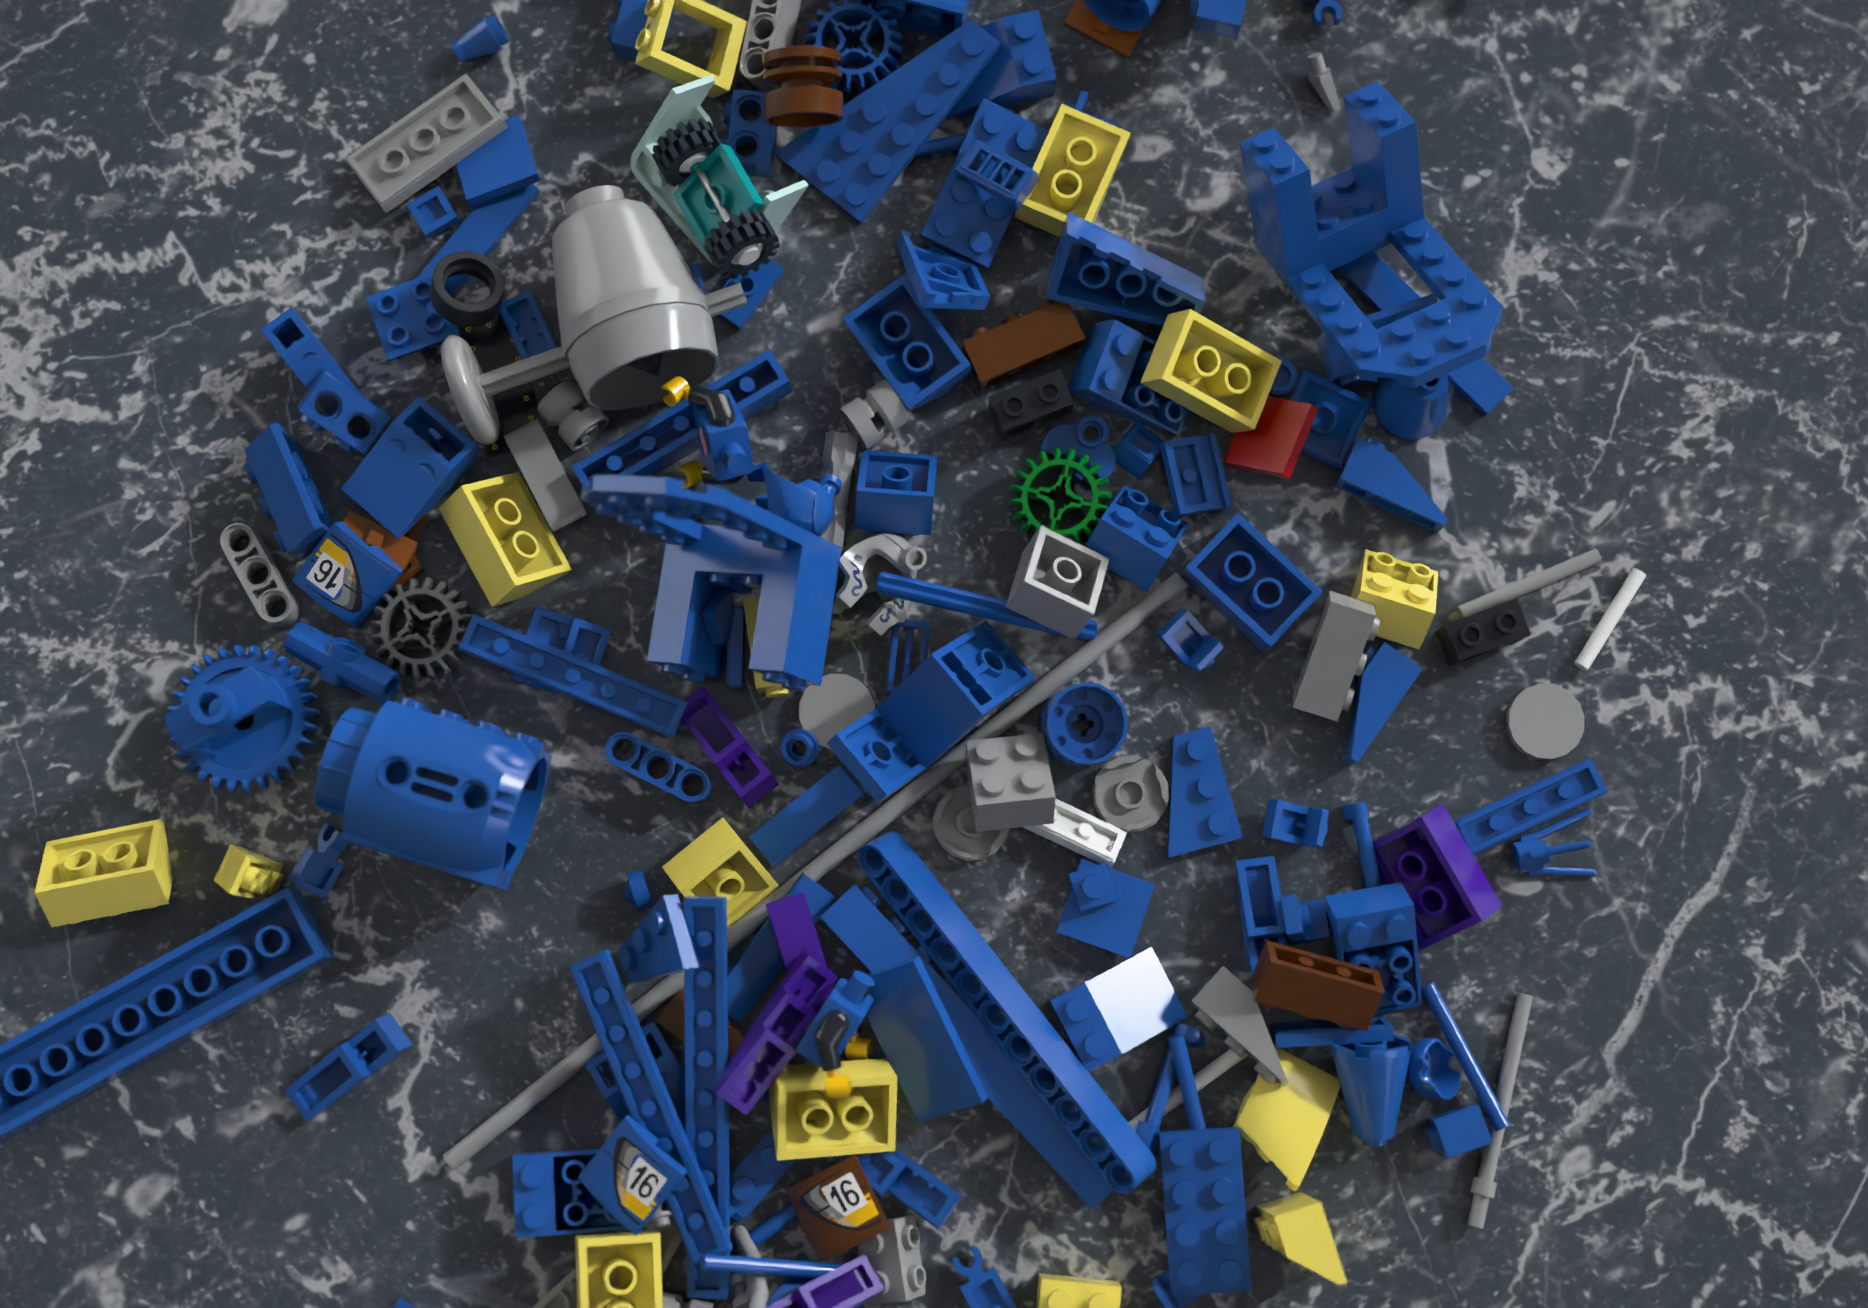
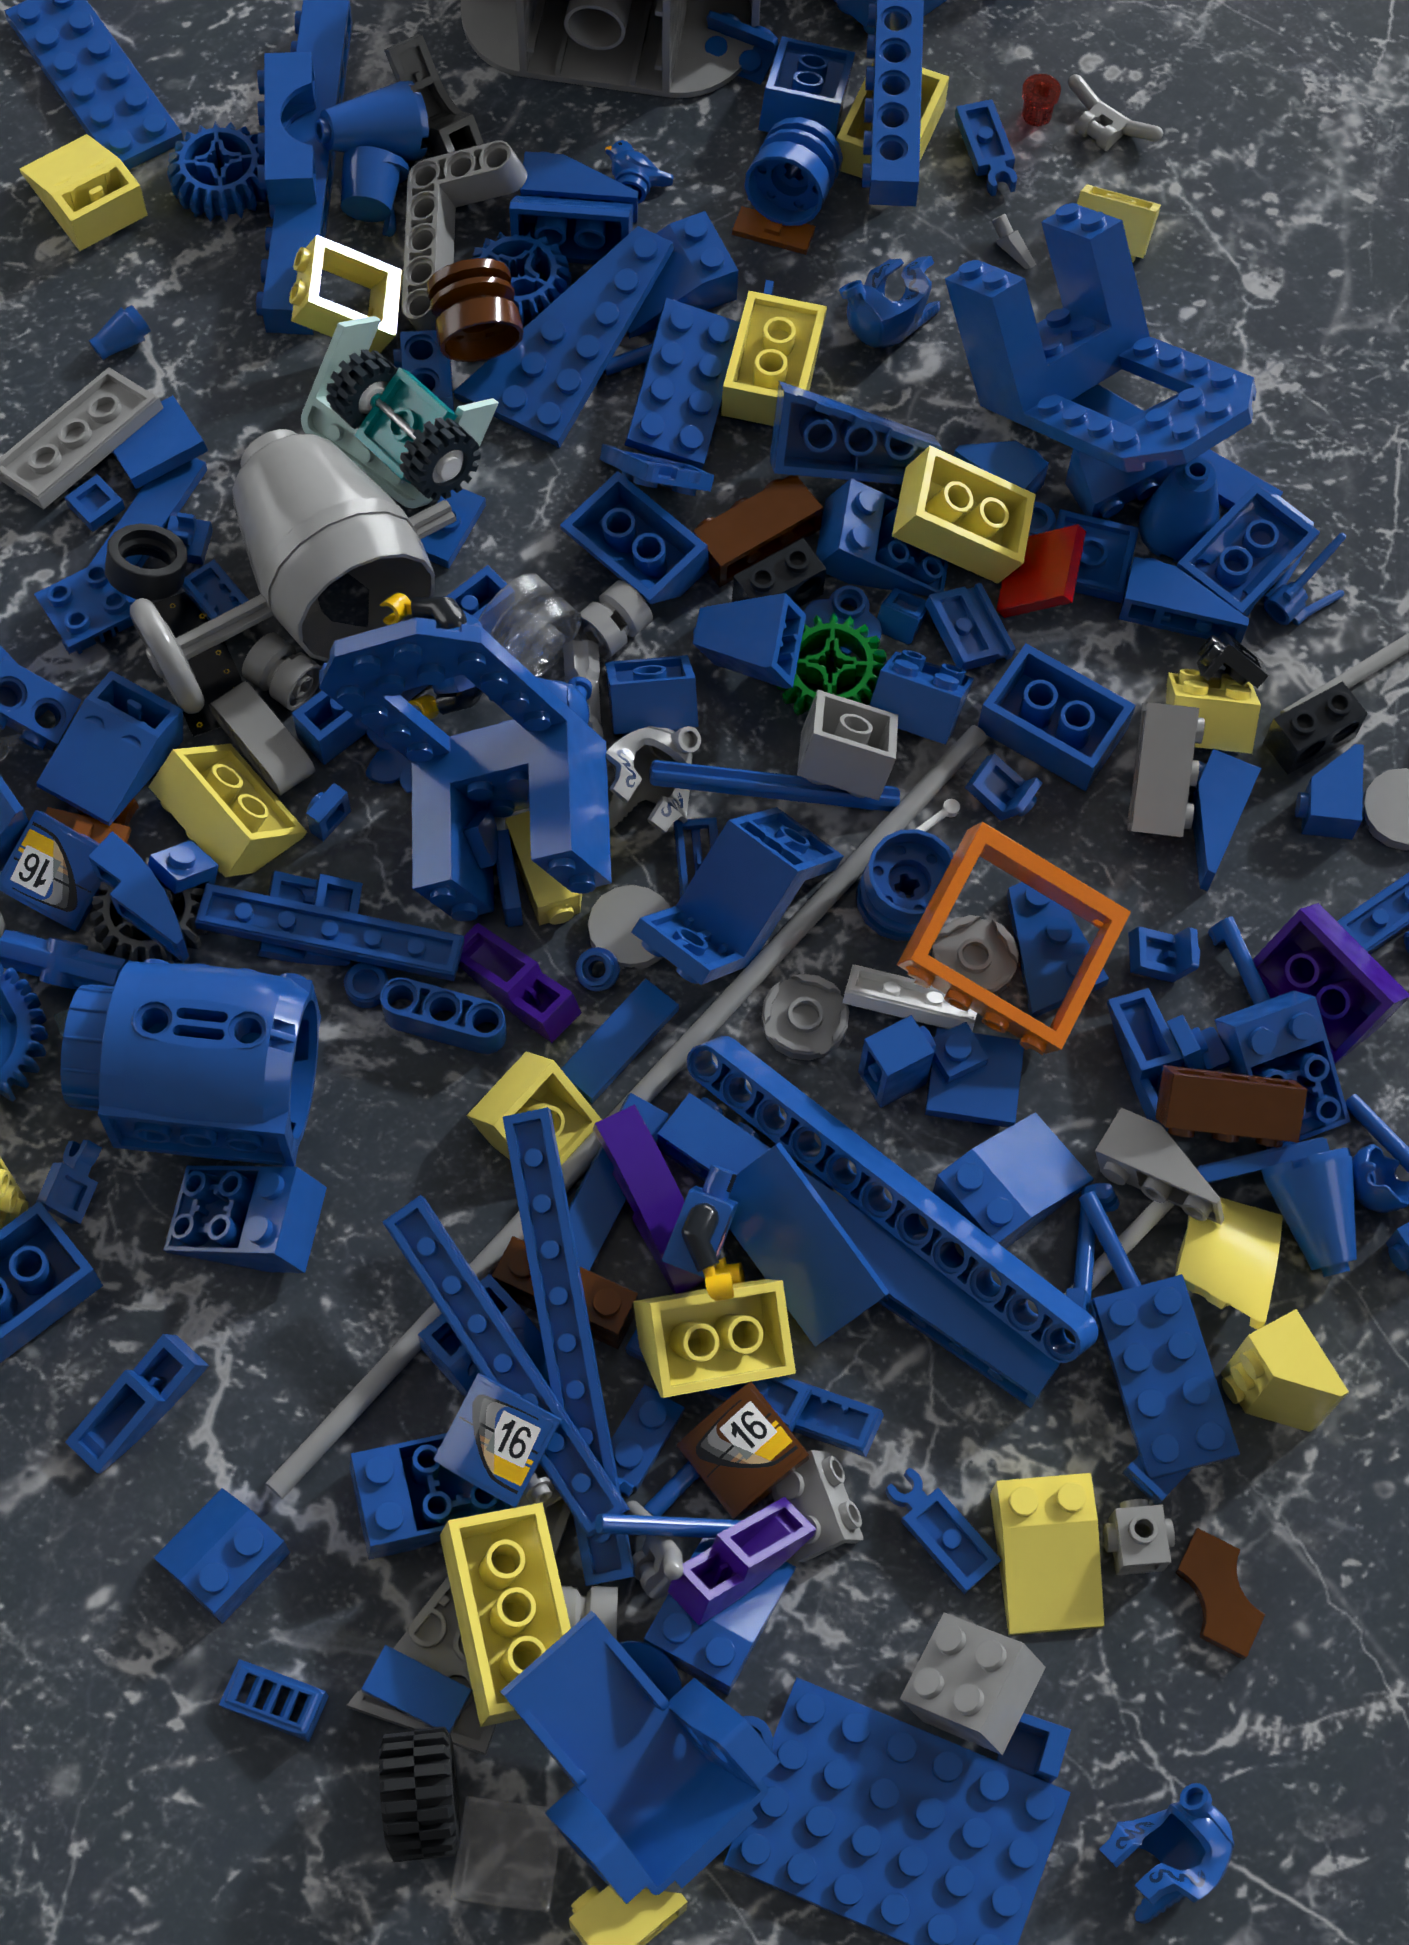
camera: 10 degrees left, 15 degrees down
blue wing [619,894,699,983] -> none
blue tile [623,870,652,911] -> none
dark purple slope [715,951,838,1115] -> none
blue slope [955,139,1039,211] -> none
light grey brick [965,733,1056,832] -> none
none -> blue slope [88,831,189,963]
none -> blue bracket [148,840,219,894]
none -> blue slope [154,1488,290,1624]
none -> blue slope [163,1165,327,1273]
none -> blue tile [167,512,213,565]
none -> blue plate [306,783,351,842]
none -> blue tile [344,962,388,1008]
none -> clear wheel [478,573,581,677]
none -> blue slope [693,593,806,689]
none -> blue piece [839,256,940,348]
none -> blue brick [858,1015,936,1108]
none -> orange window [897,821,1131,1055]
none -> white hinge [916,799,960,832]
none -> blue slope [953,441,1049,494]
none -> light yellow slope [1077,184,1161,262]
none -> blue slope [1177,483,1320,617]
none -> black bracket [1197,630,1269,689]
none -> blue plant [1264,533,1346,626]
none -> blue slope [1295,744,1364,840]

